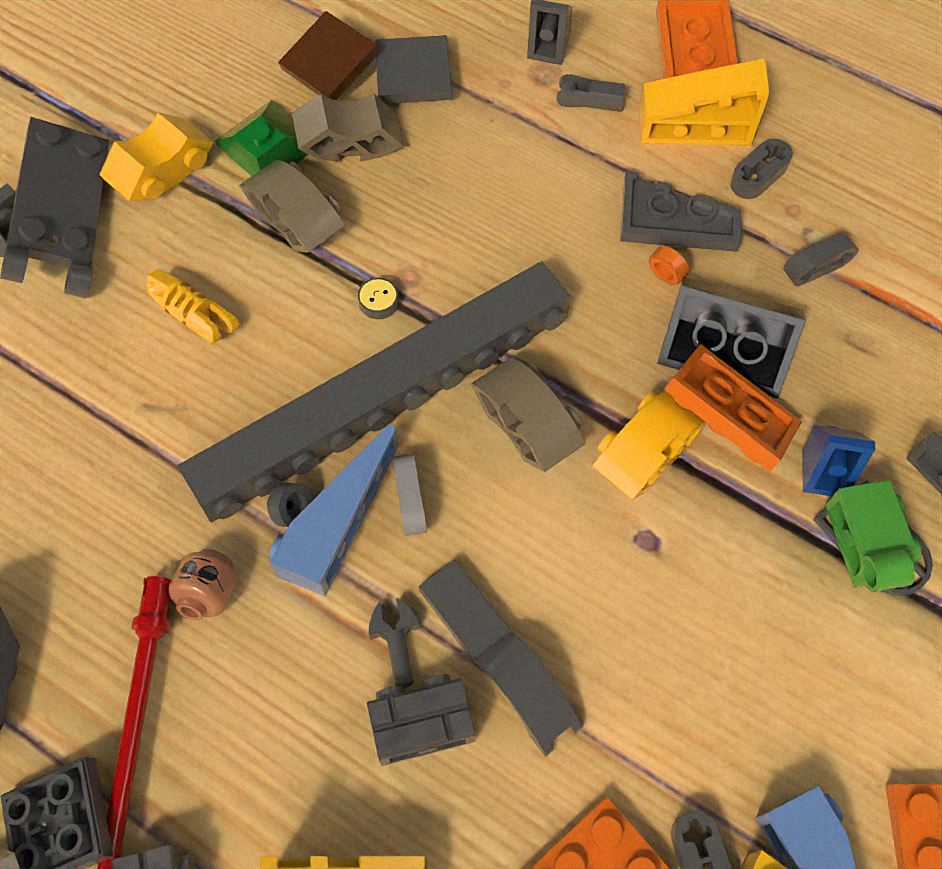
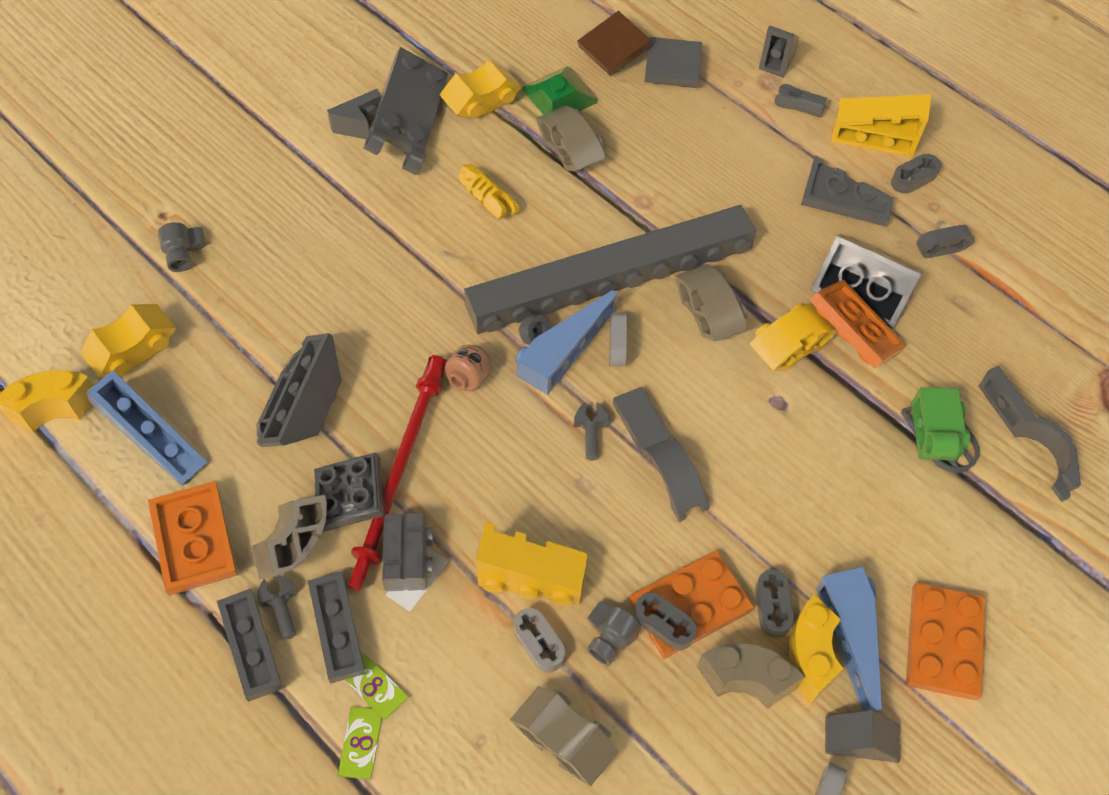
camera: 10 degrees right, 5 degrees down
dark tan brick [292,93,404,162] -> none
light yellow tile [358,278,399,319] -> none
flat silver brick [367,674,475,766] -> none
orange tile [649,246,690,285] -> none
orange plate [656,0,738,79] -> none
blue slope [802,425,875,496] -> none

